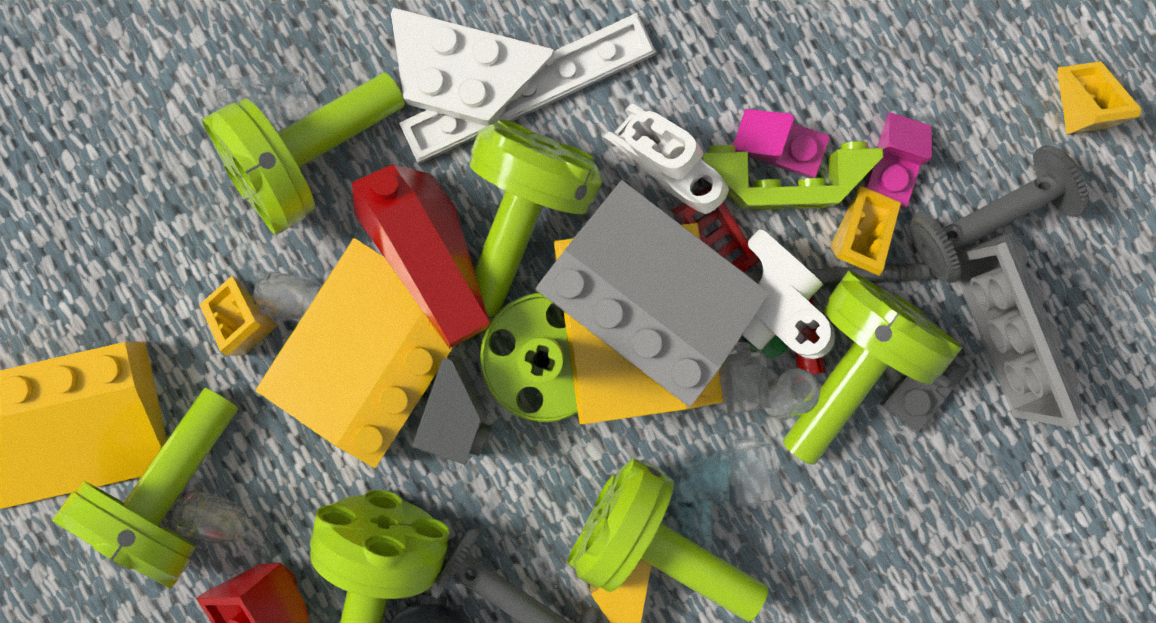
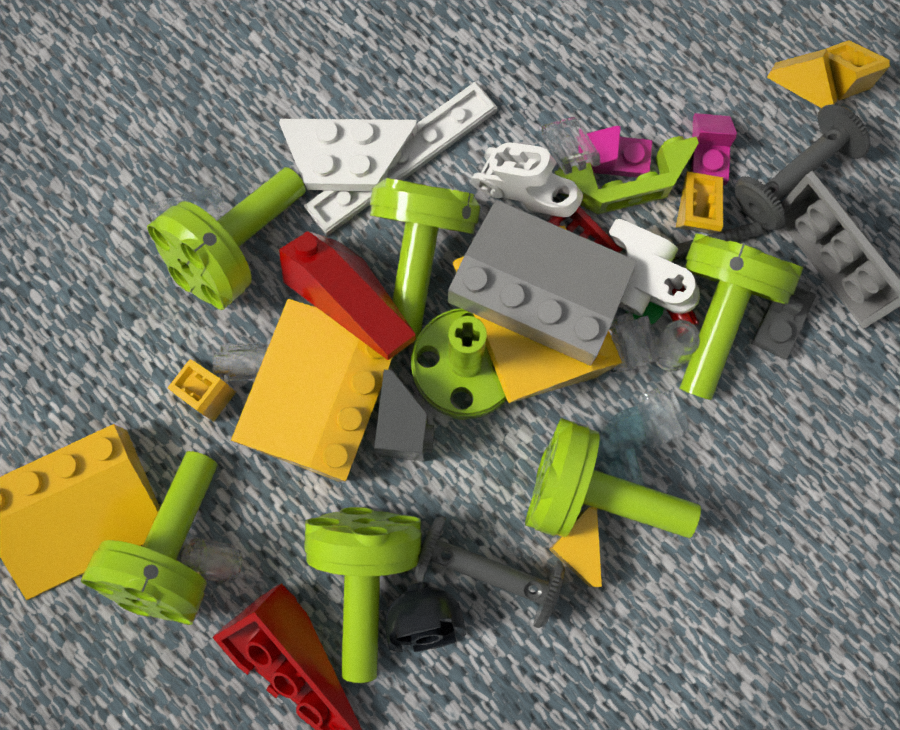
camera: 10 degrees left, 10 degrees down
none -> clear tile [541,116,600,175]
none -> yellow slope [767,49,838,108]

